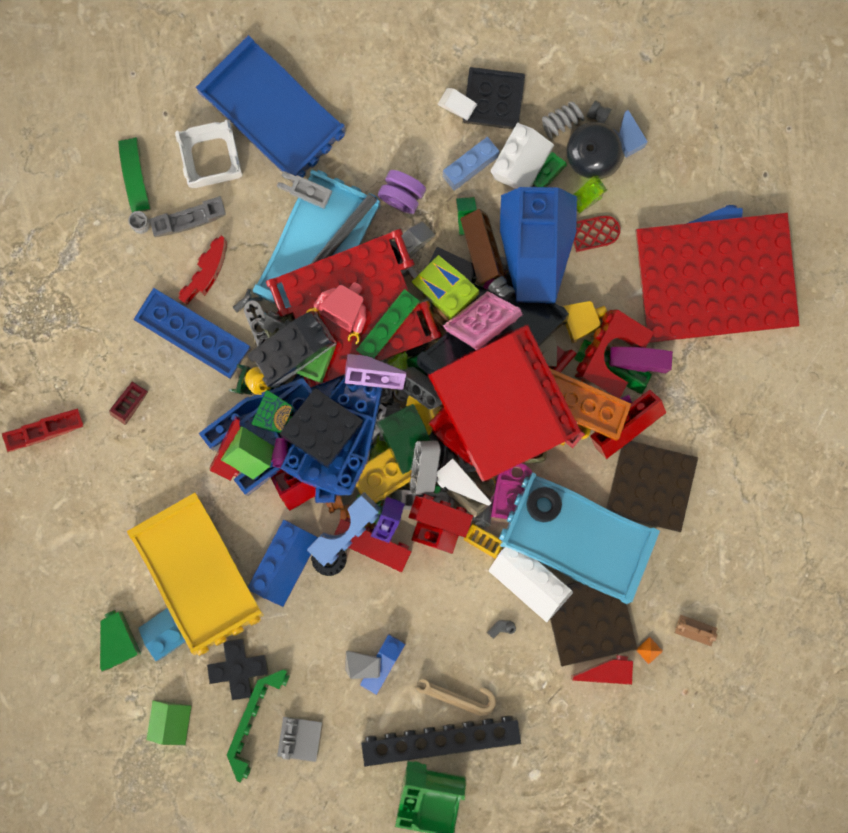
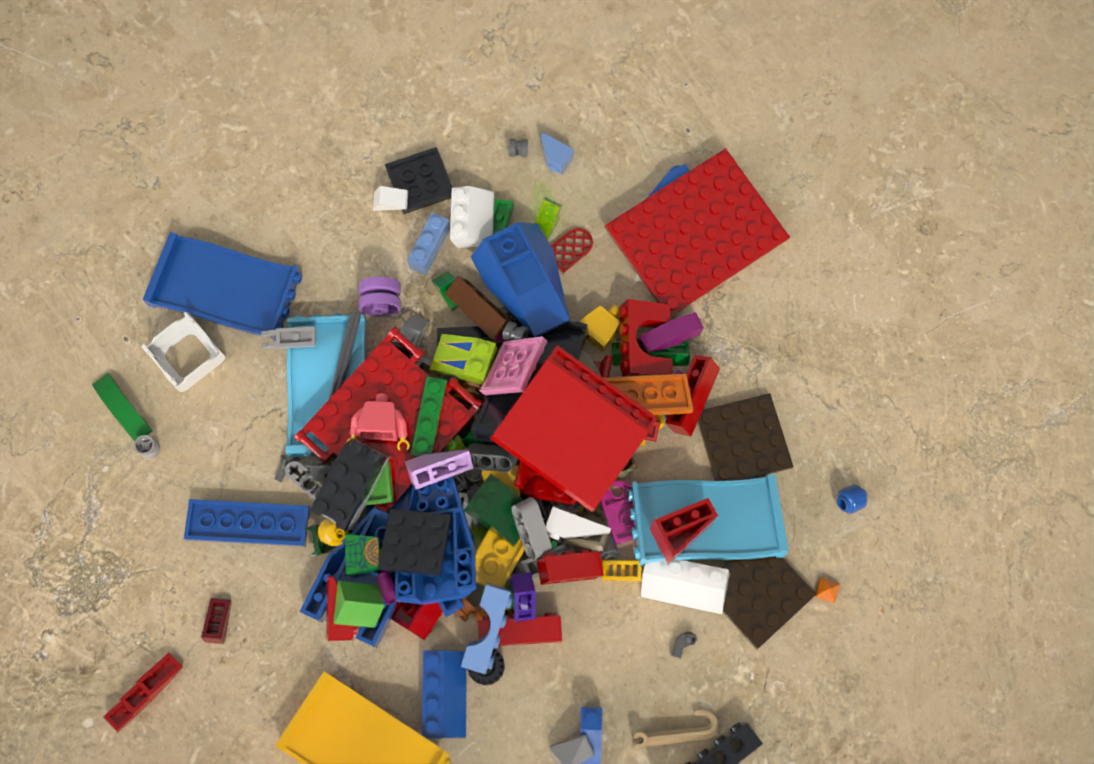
camera: 30 degrees left, 10 degrees down
flat silver slope [149,196,226,237] -> none
red slope [178,235,227,306] -> none
red slope [411,522,458,554] -> none
black tyre [526,487,562,523] -> none
light grey piece [542,101,585,139] -> none
black cylinder [566,122,625,180] -> none
red slope [571,655,633,685] -> none
medium nougat hinge [674,615,718,646] -> none
none -> red wedge [649,498,718,565]
none -> blue head [836,484,867,514]

